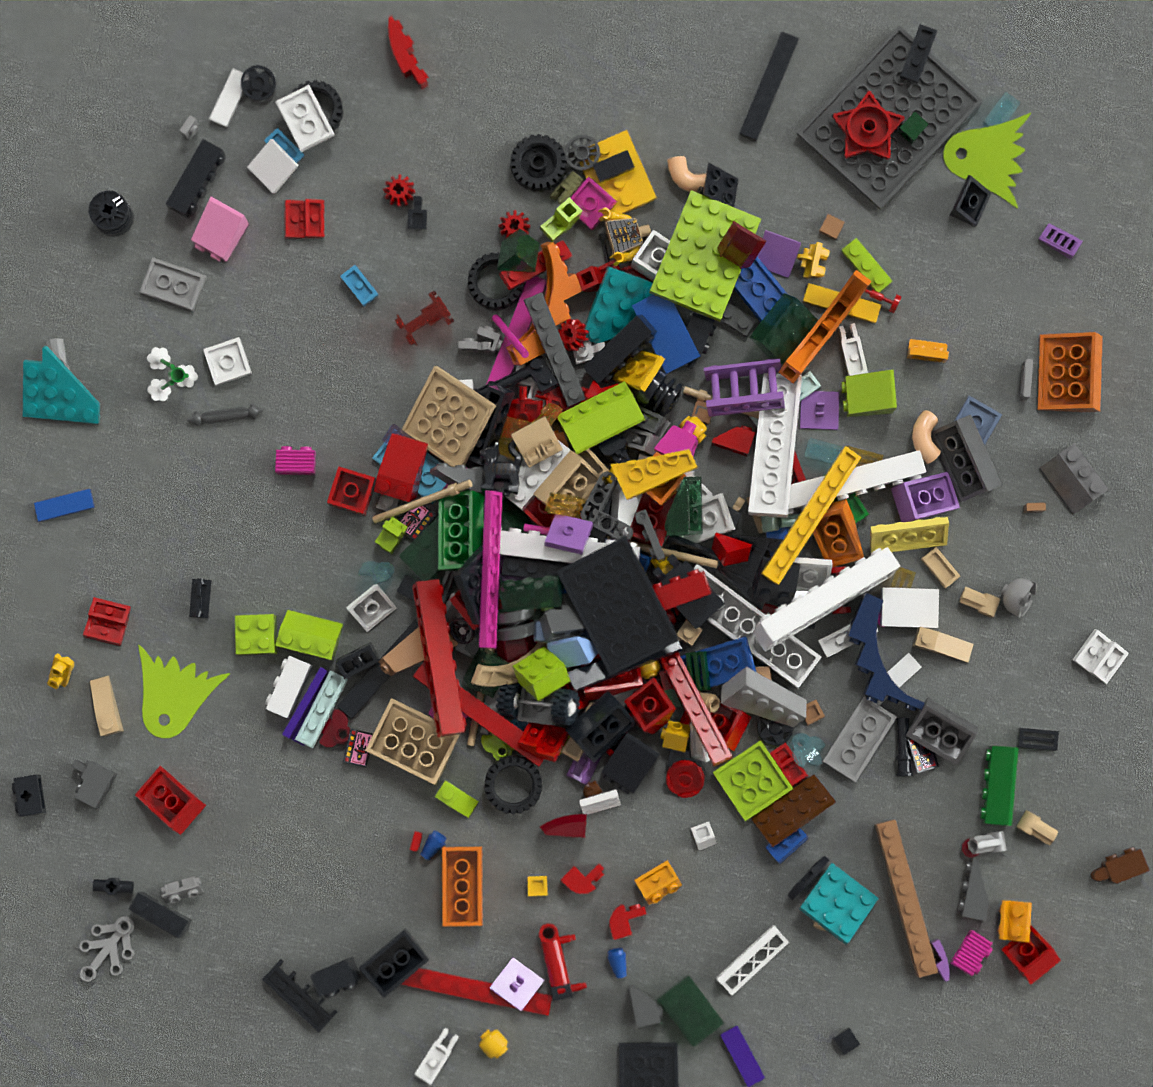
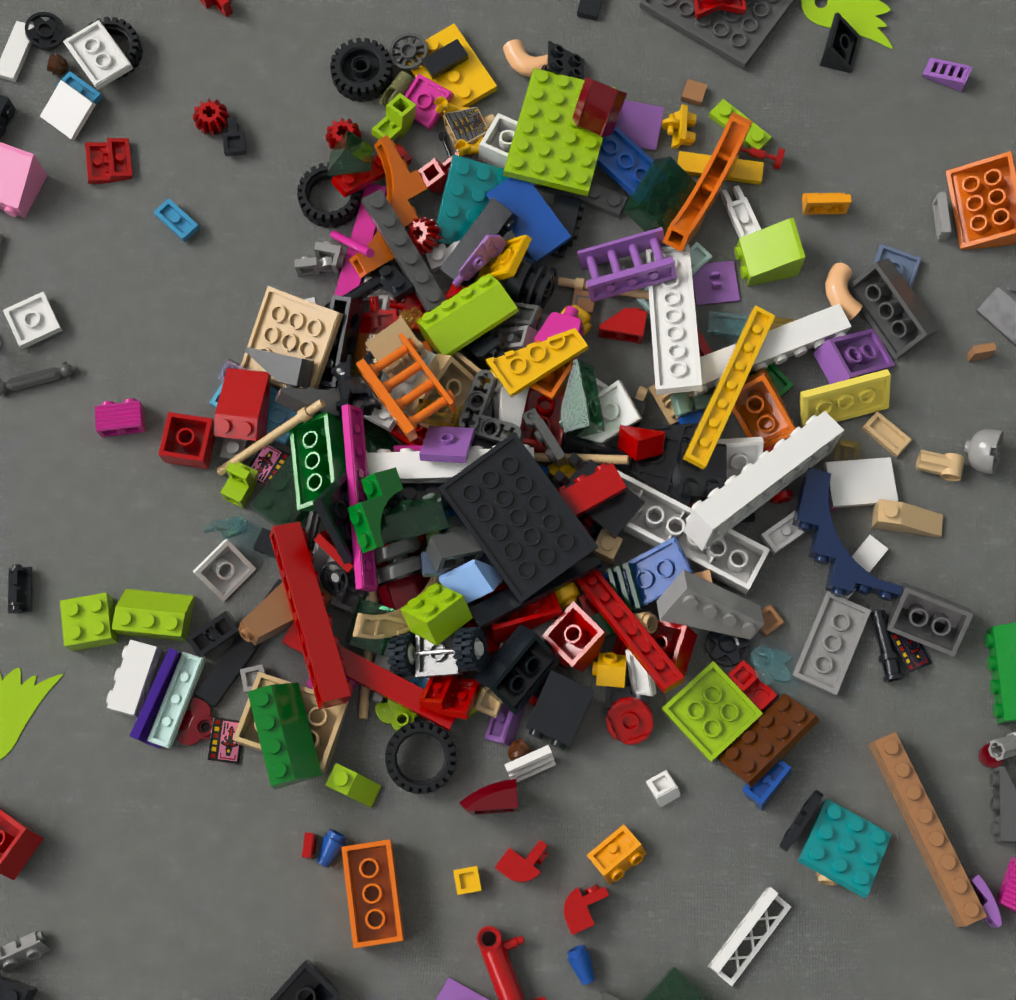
camera: 10 degrees left, 10 degrees down
clear red piece [394,290,455,347] -> none
none -> reddish brown plate [47,54,68,75]
none -> light grey plate [240,664,266,694]
none -> slope [245,347,314,388]
none -> green slope [248,682,322,790]
none -> green arch [347,467,404,553]
none -> orange fence [356,333,457,442]
none -> medium lavender piece [452,235,506,288]

